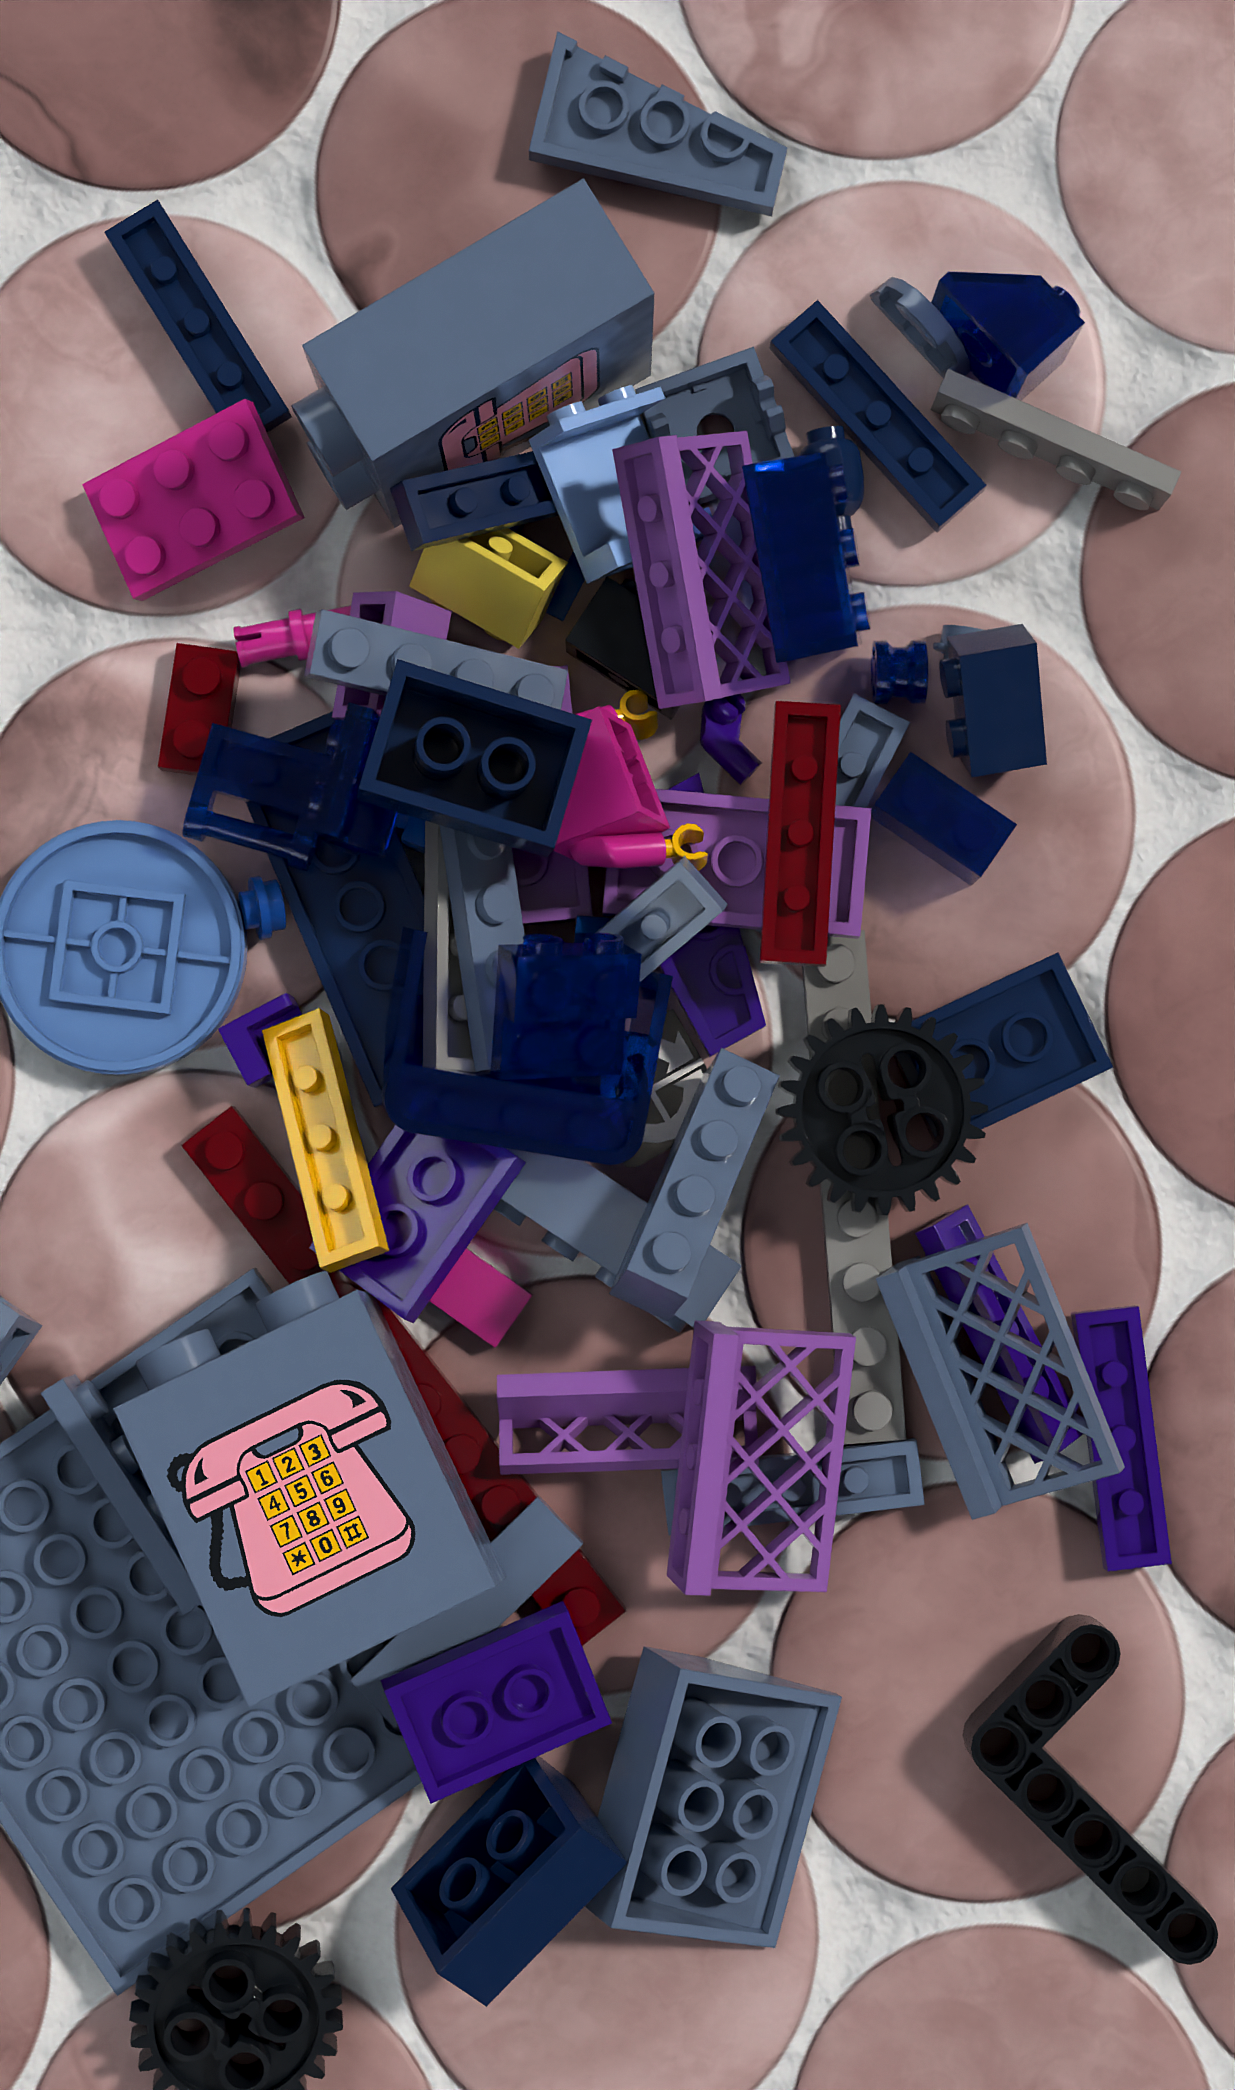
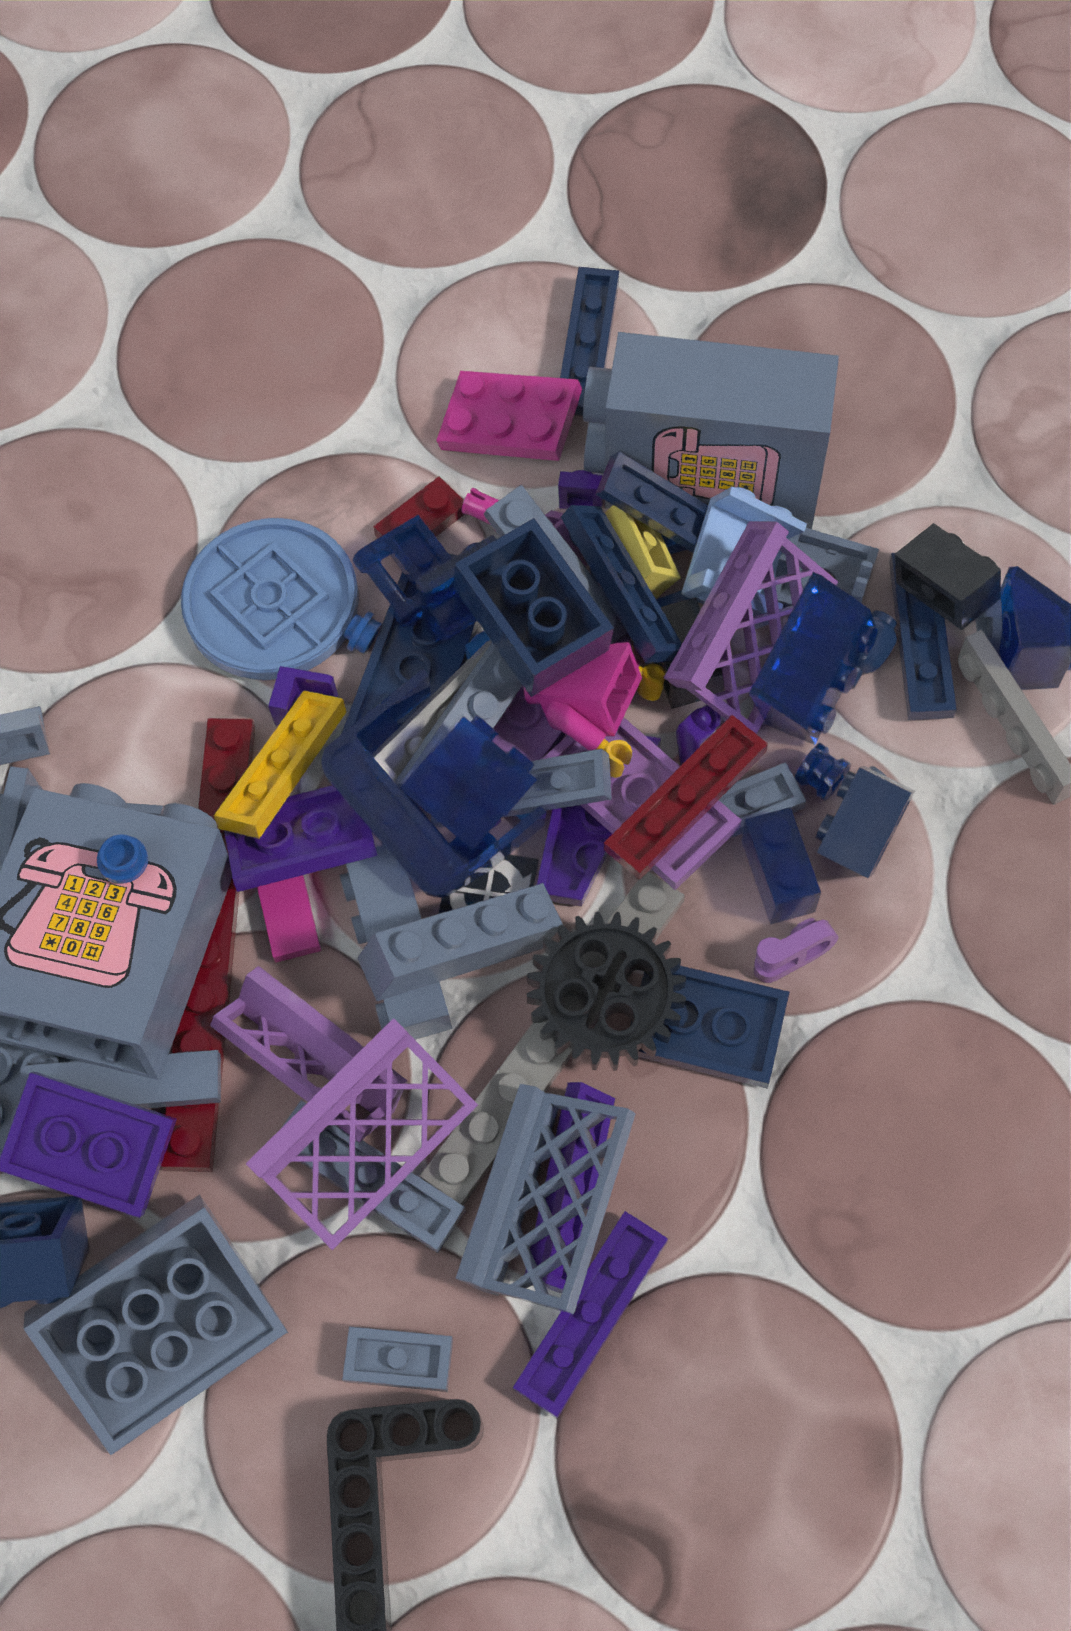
camera: 45 degrees right, 20 degrees down
sand blue wing [529,31,787,217] -> none
none -> blue plate [97,834,148,884]
none -> sand blue plate [342,1326,453,1392]
none -> dark purple plate [558,470,603,509]
none -> dark blue plate [561,505,682,663]
none -> medium lavender plate [754,918,838,983]
none -> black brick [894,523,1001,630]

